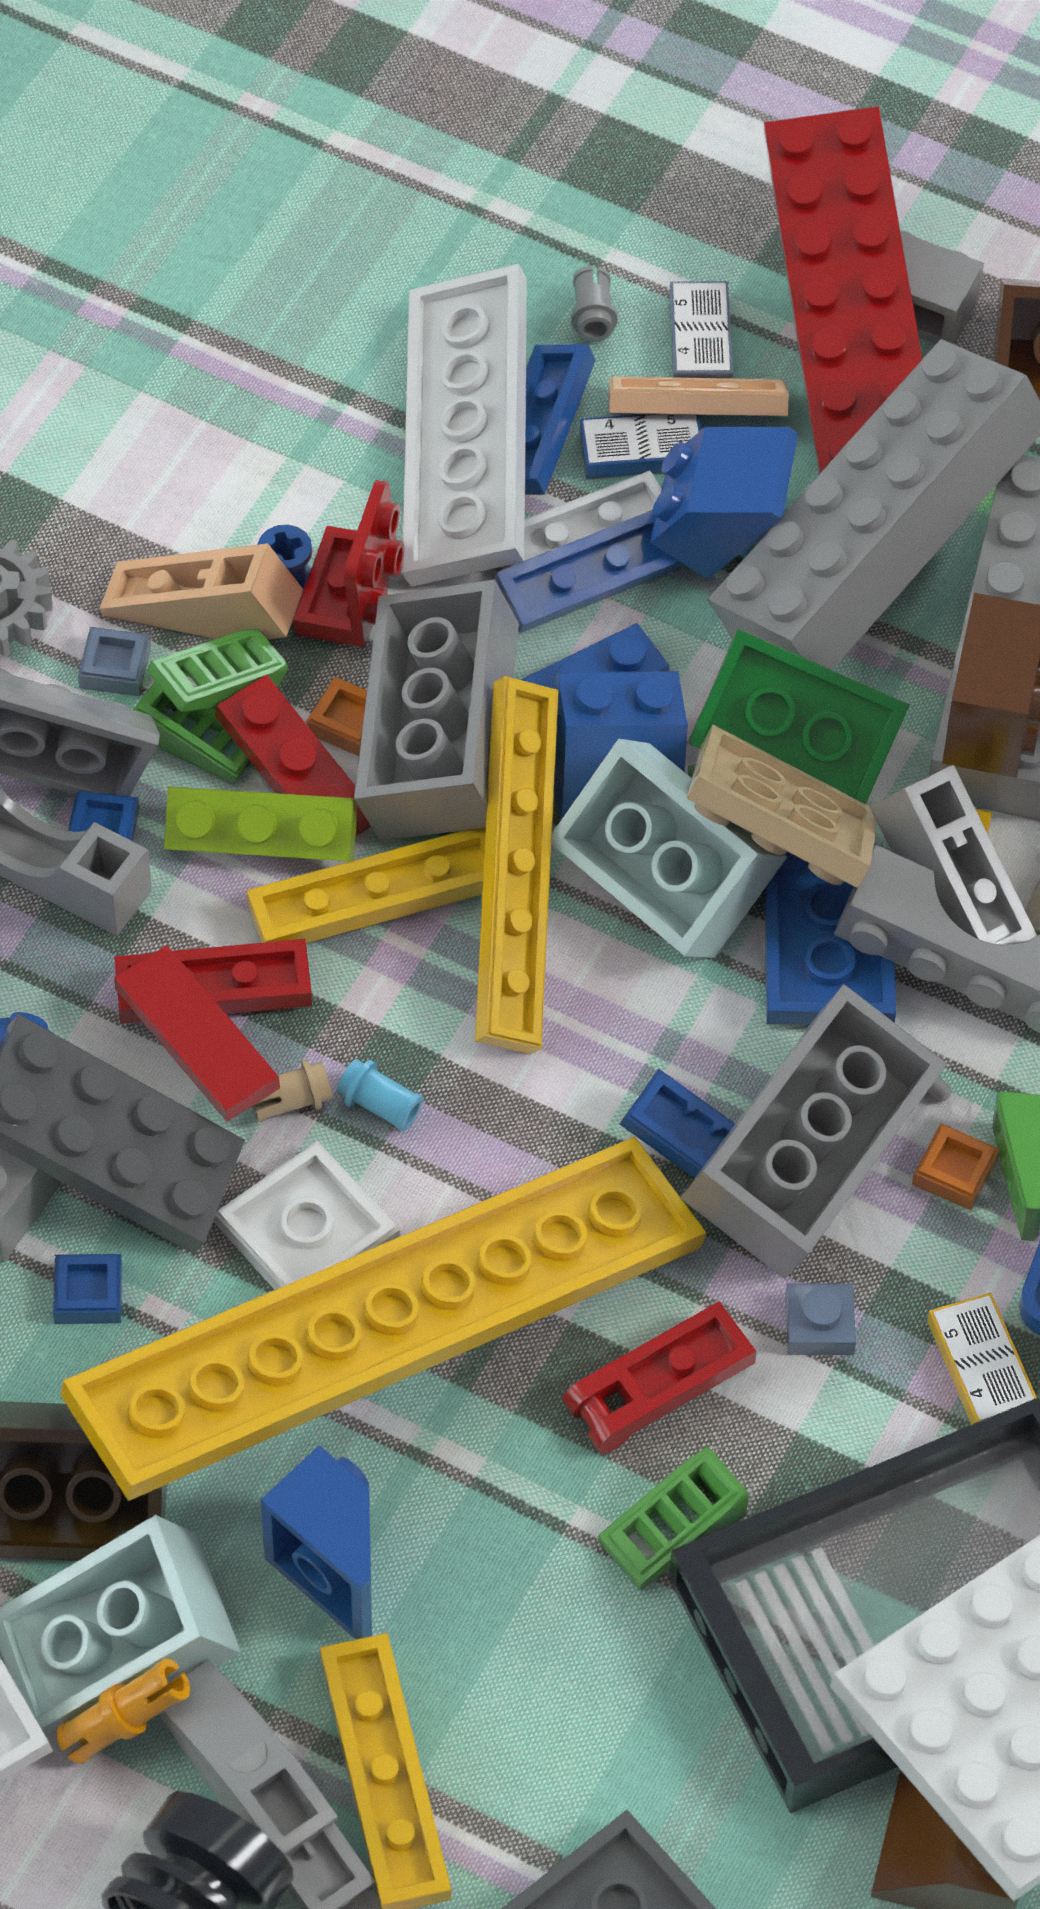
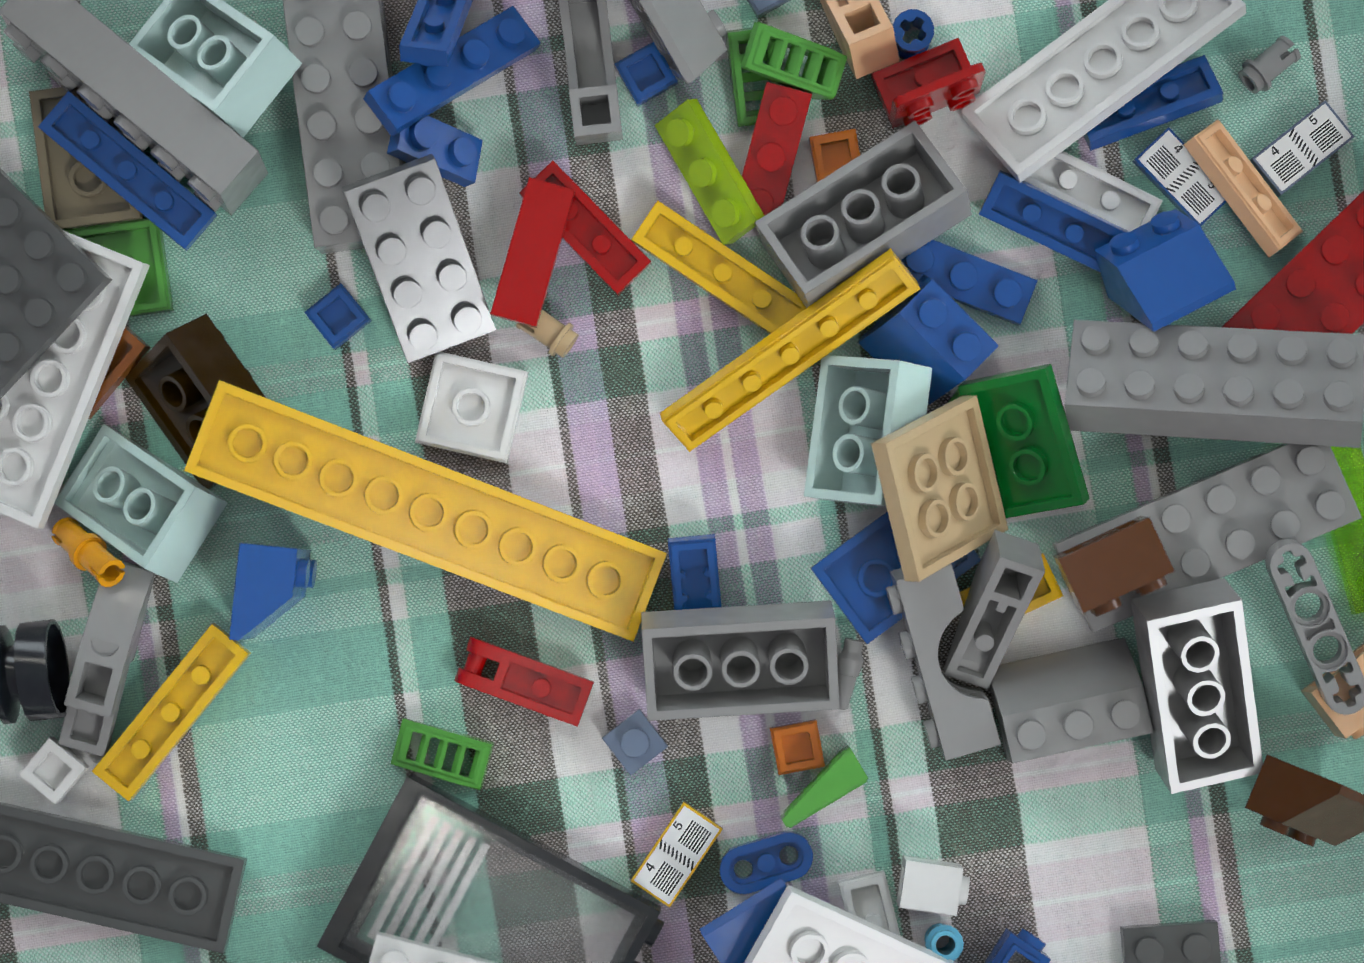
camera: 60 degrees right, 30 degrees up
medium azure pin [337,1059,424,1132] -> none

